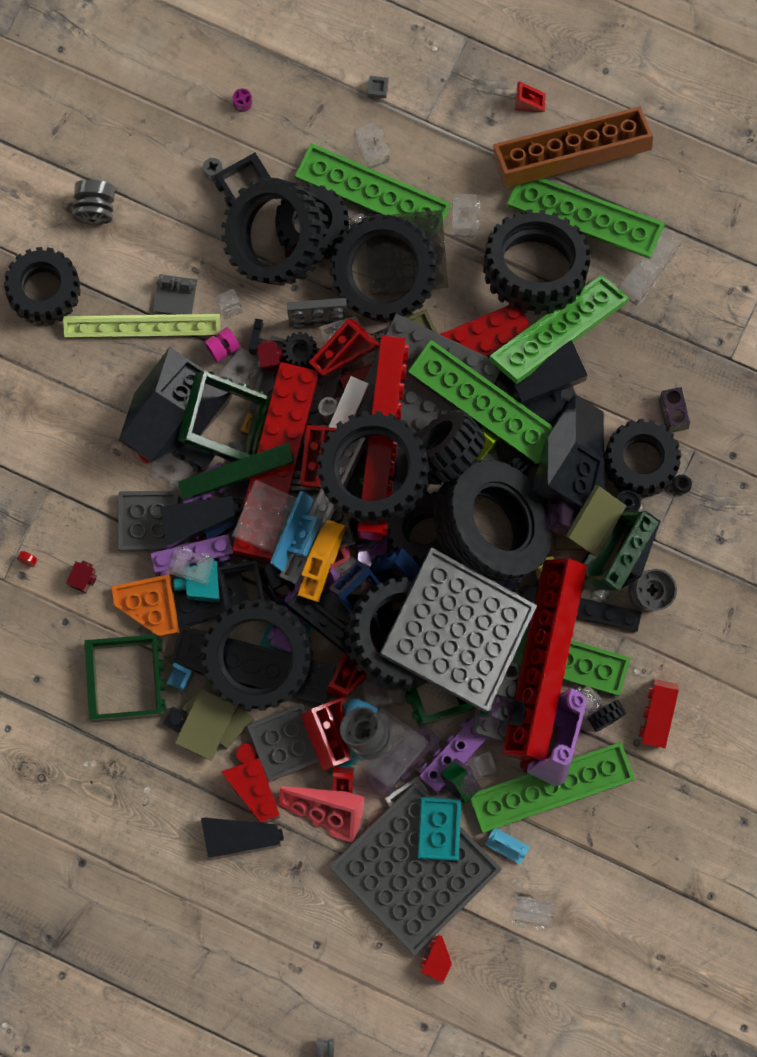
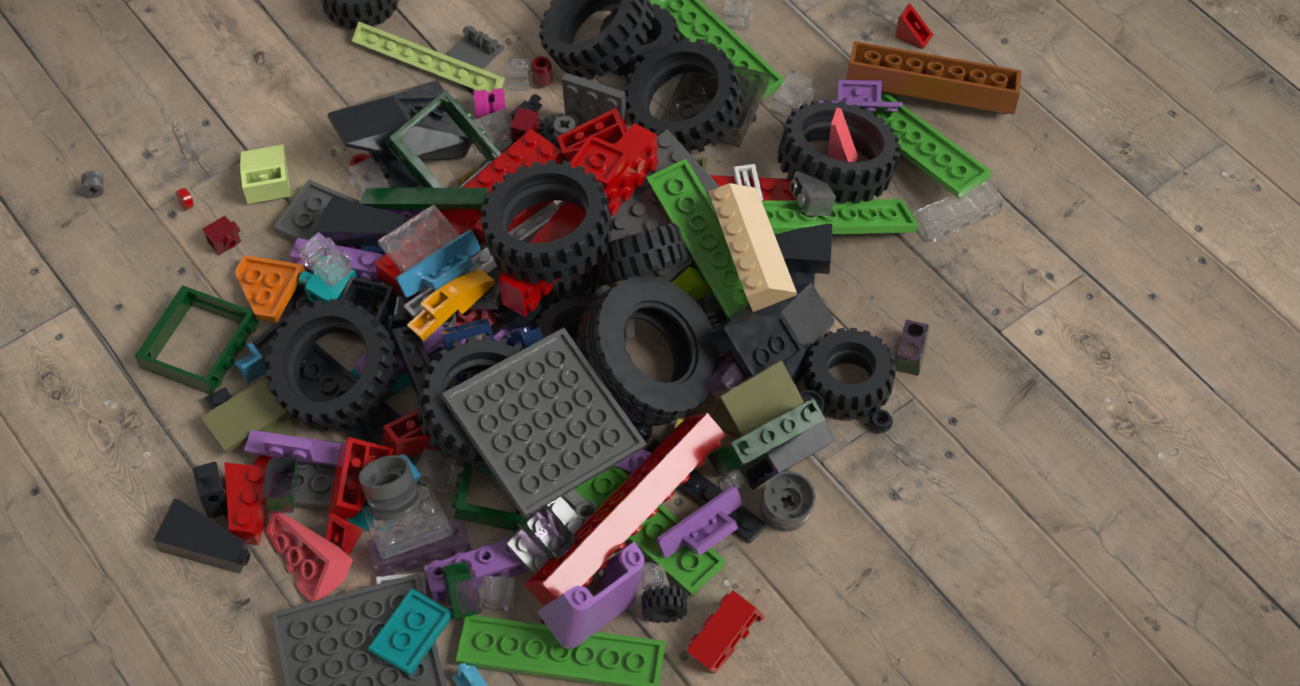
camera: 30 degrees right, 20 degrees down
none -> black torso [193,461,228,519]
none -> yellowish green slope [240,145,291,204]
none -> medium lavender bracket [245,430,342,467]
none -> piece [263,458,299,513]
none -> dark red brick [531,56,553,87]
none -> dark grey wheel [554,116,575,141]
none -> red plate [571,135,630,189]
none -> medium lavender bracket [657,485,742,558]
none -> tan slope [708,183,797,312]
none -> white tile [733,164,763,201]
none -> flat silver slope [789,171,836,216]
none -> medium lavender bracket [816,80,902,111]
none -> coral wedge [828,108,858,162]

